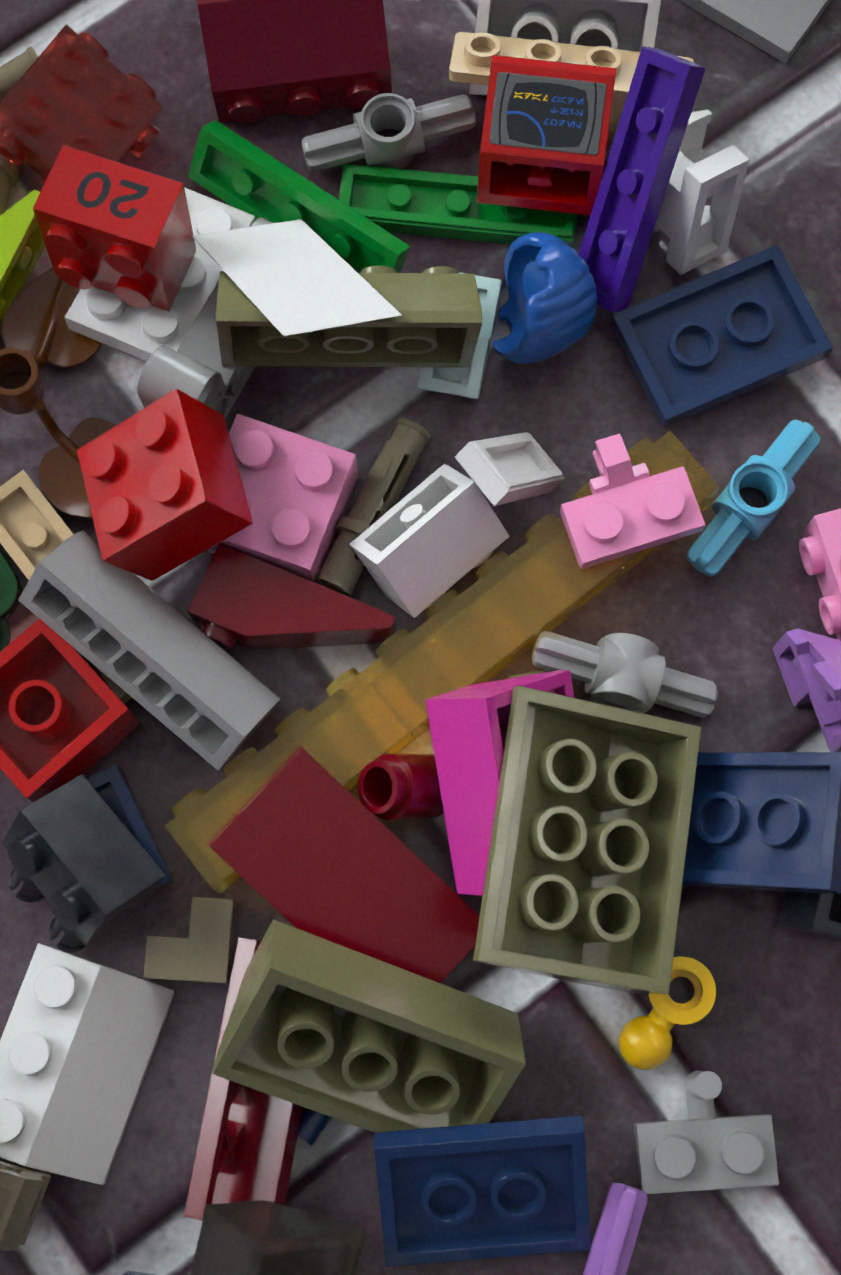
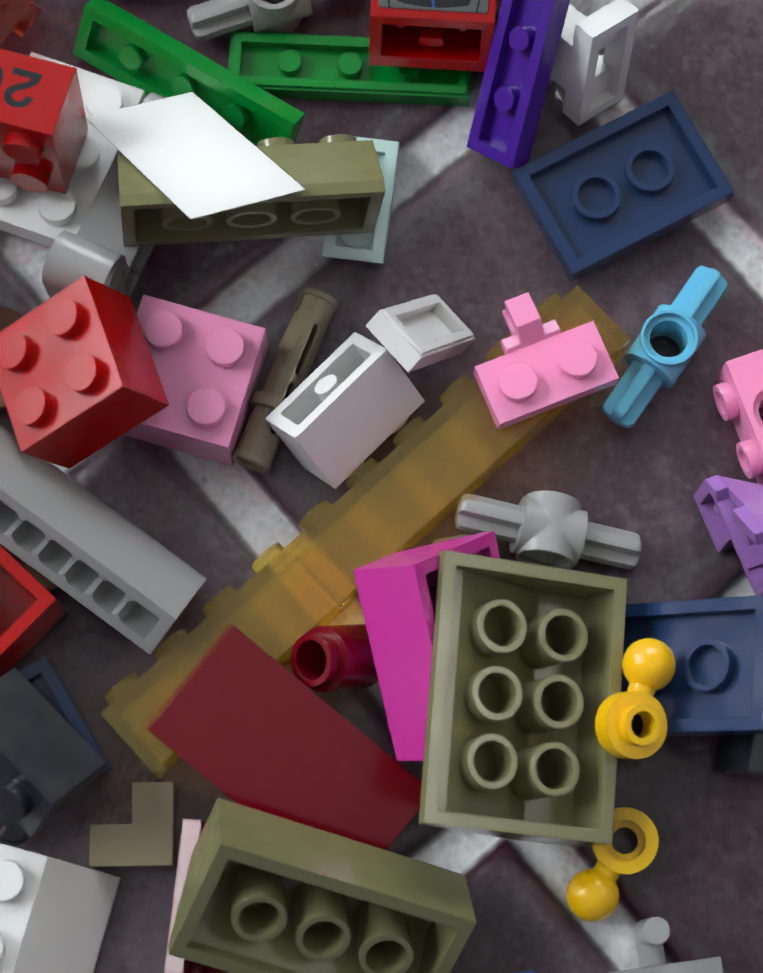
camera: 10 degrees left, 0 degrees up
dark red slope [187,543,397,651] -> none
blue piece [492,232,597,364] -> none
none -> yellow plate [595,638,676,759]

